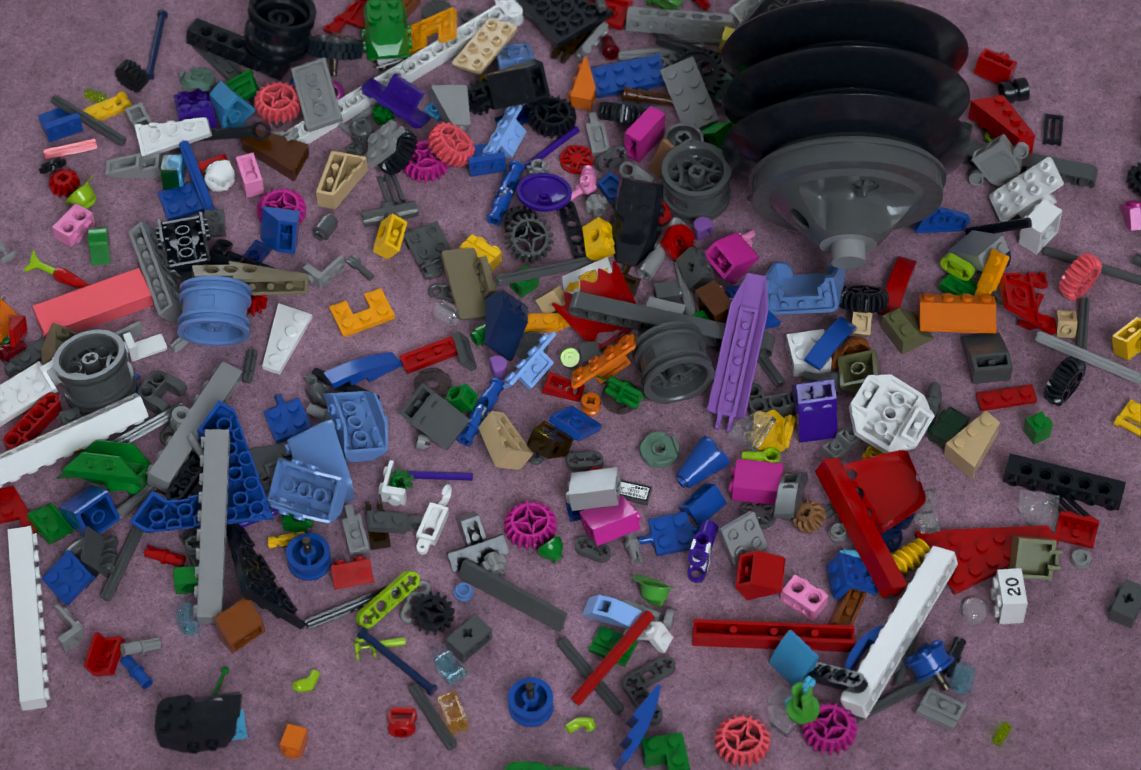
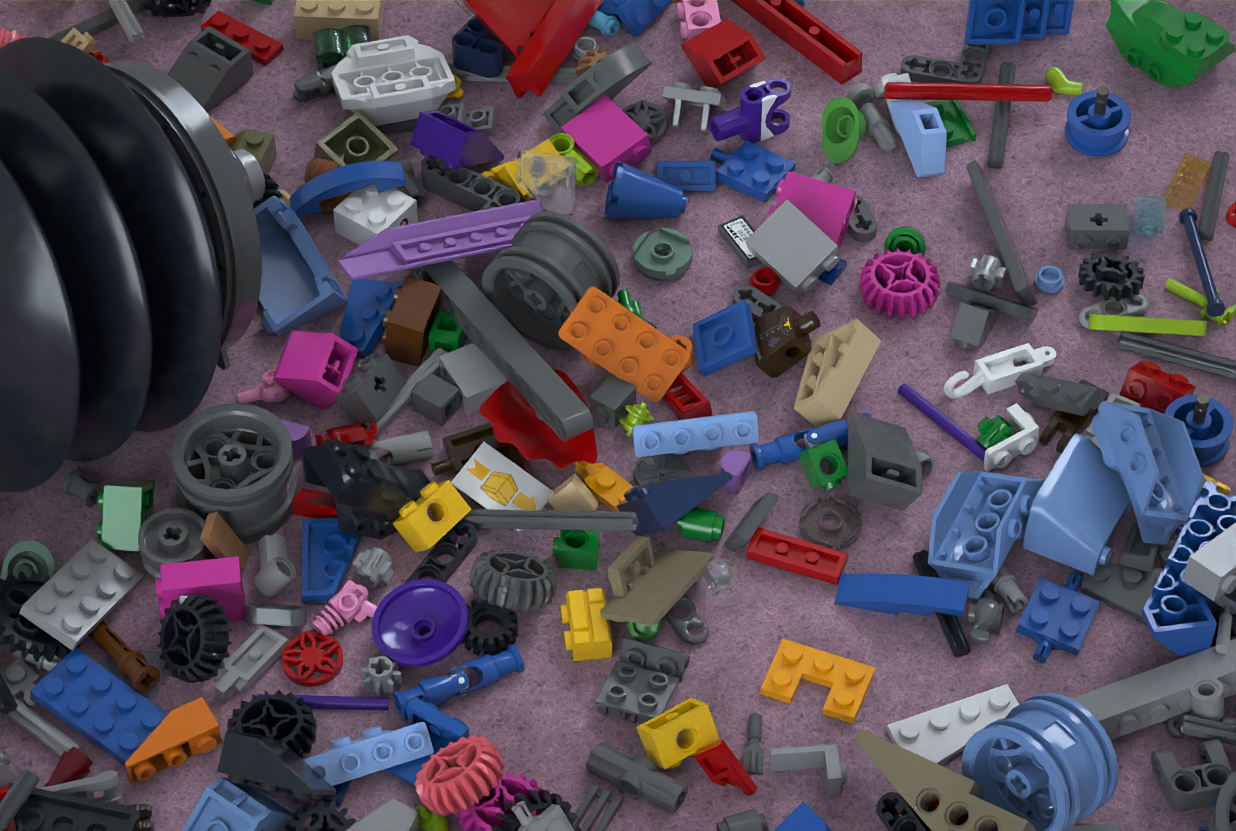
camera: 135 degrees left, 5 degrees down
none -> red tile [694,739,758,796]

